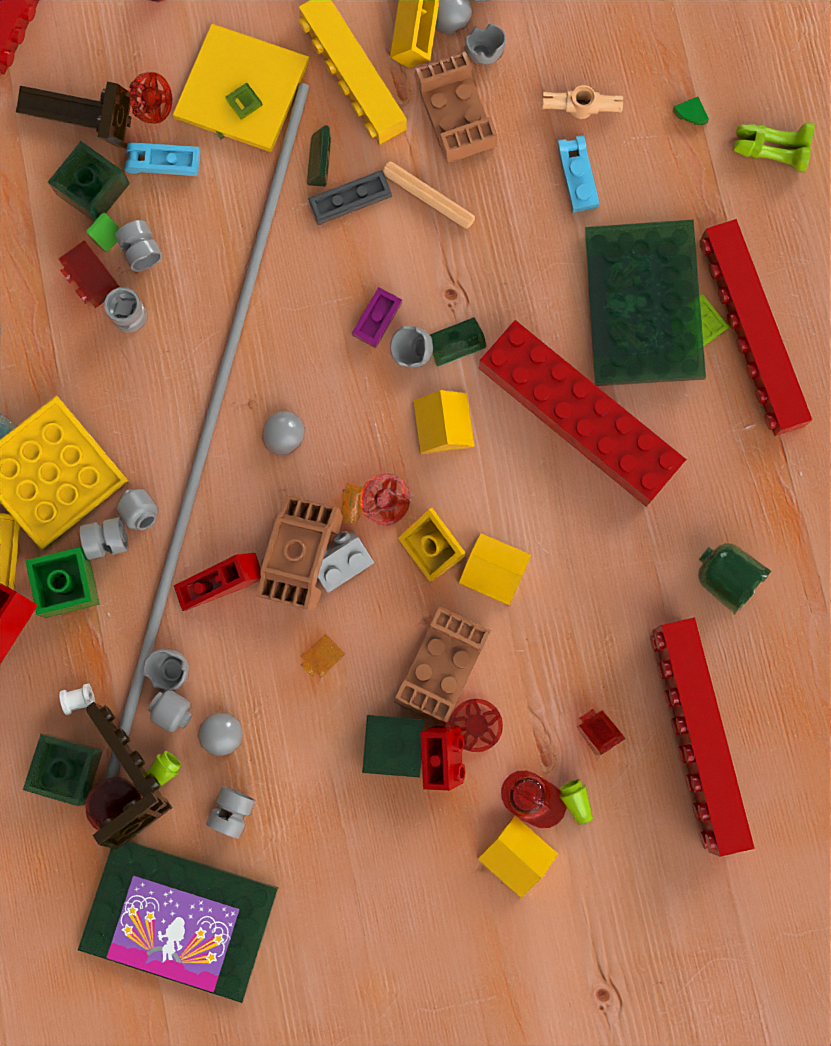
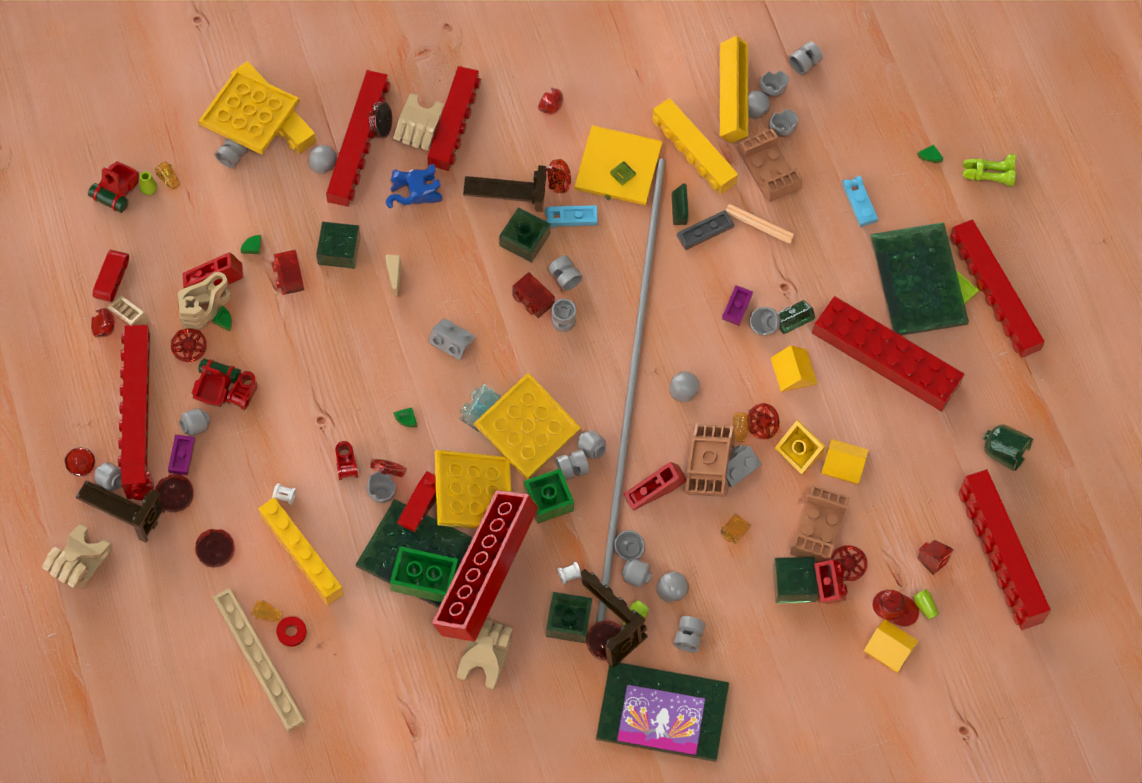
camera: 15 degrees left, 15 degrees down
bright green slope [86,212,119,252] -> none
light nougat pin [542,85,623,119] -> none

